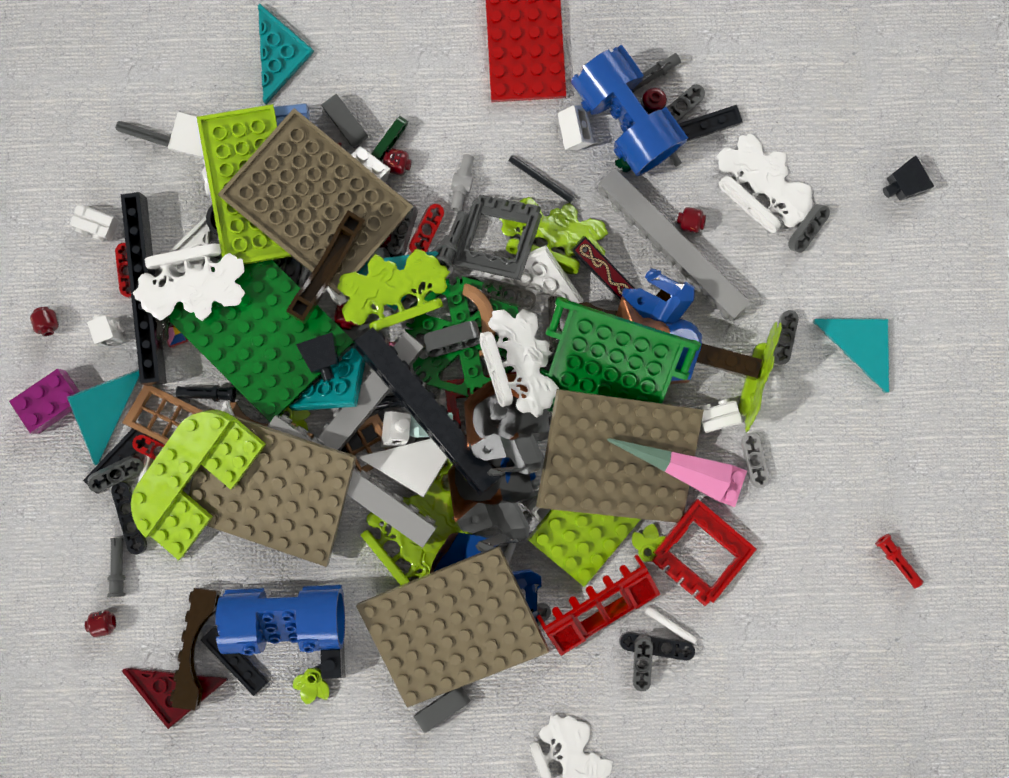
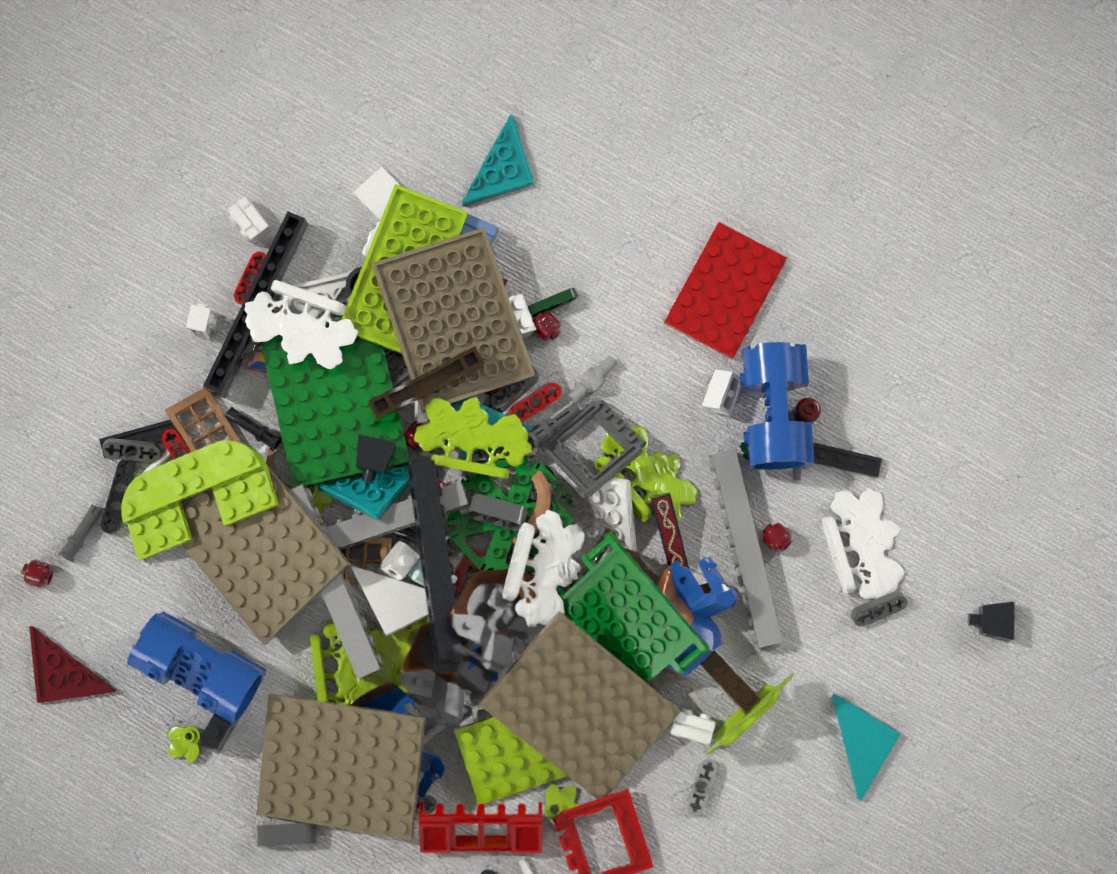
camera: 30 degrees right, 5 degrees down
magenta brick [9,368,80,434] -> none
dark red head [30,307,59,336] -> none
teal tile [67,370,139,465] -> none
dark grey axle [115,121,170,147] -> none
dark brown arch [170,588,221,711] -> none
black tile [201,626,269,696] -> none
dark grey beam [321,94,368,148] -> none
black bar [508,155,574,203] -> none
bright pink plate [607,438,747,507] -> none
dark grey pin [632,53,681,93] -> none
dark grey beam [667,84,705,122] -> none
dark grey beam [773,310,799,365] -> none

